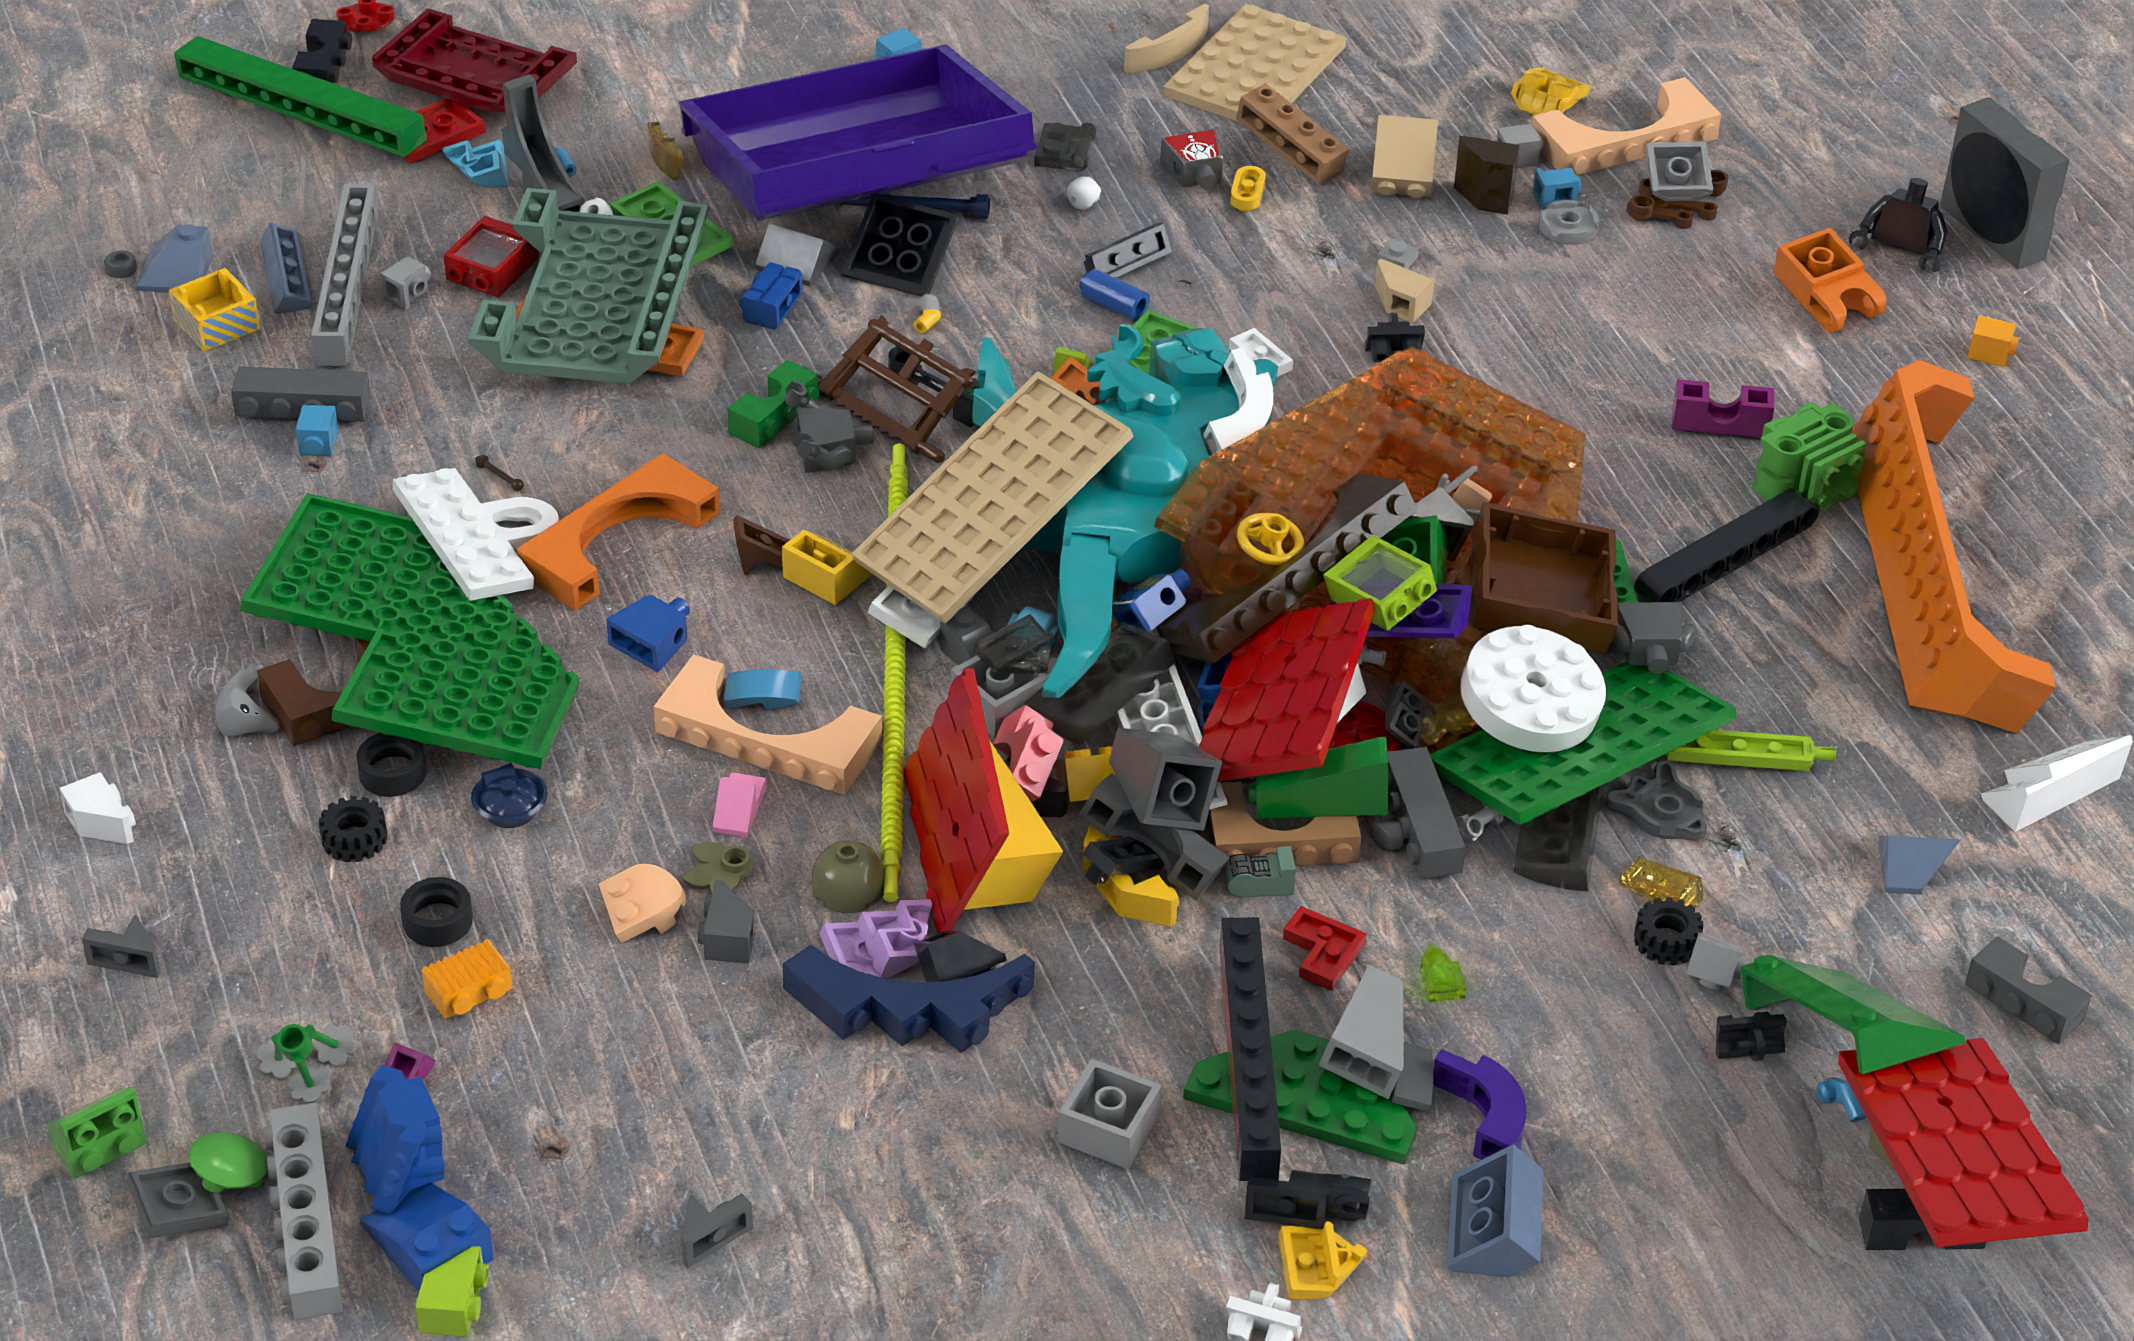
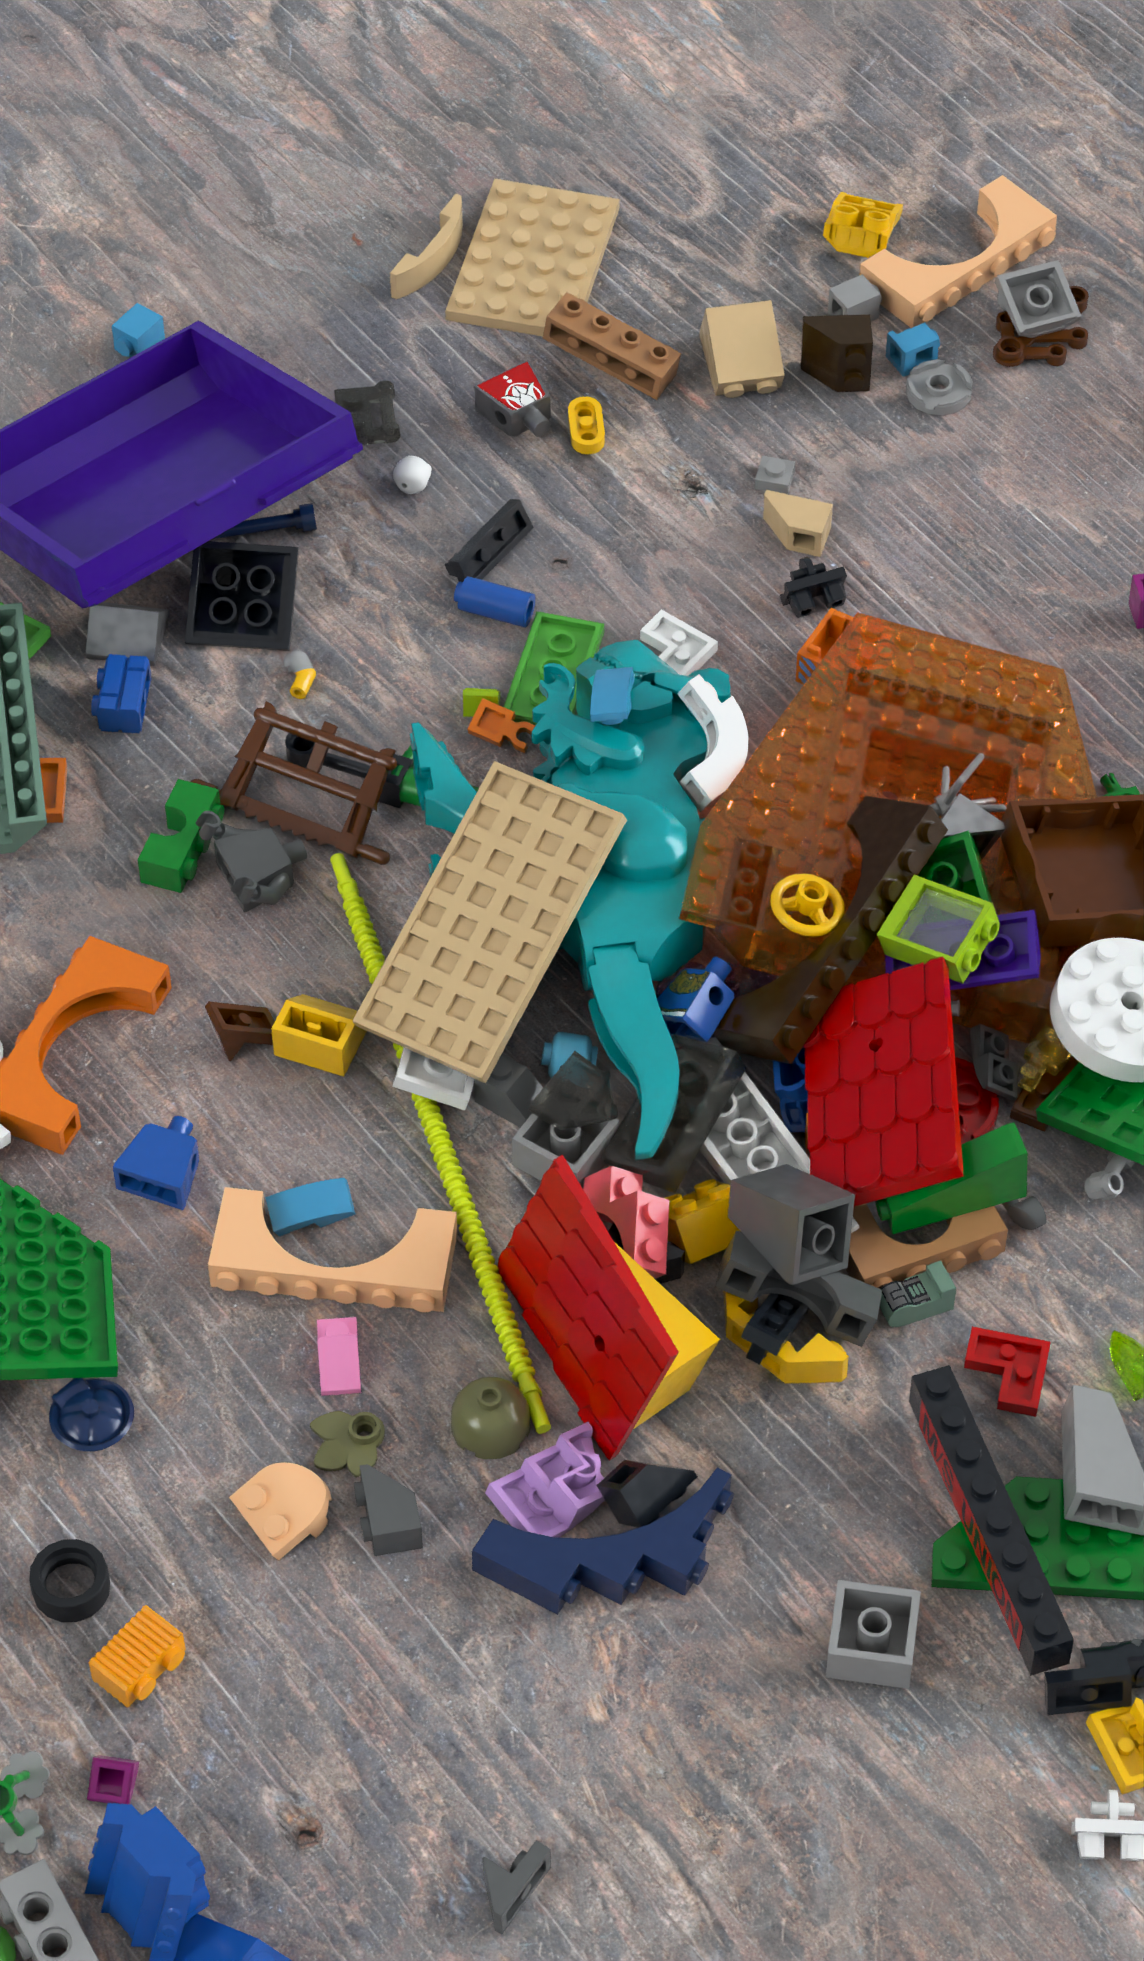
camera: 15 degrees left, 10 degrees up
dark grey brick [1387,747,1466,879] -> none
light nougat slope [1452,478,1493,510] -> none
none -> dark azure slope [590,667,635,725]

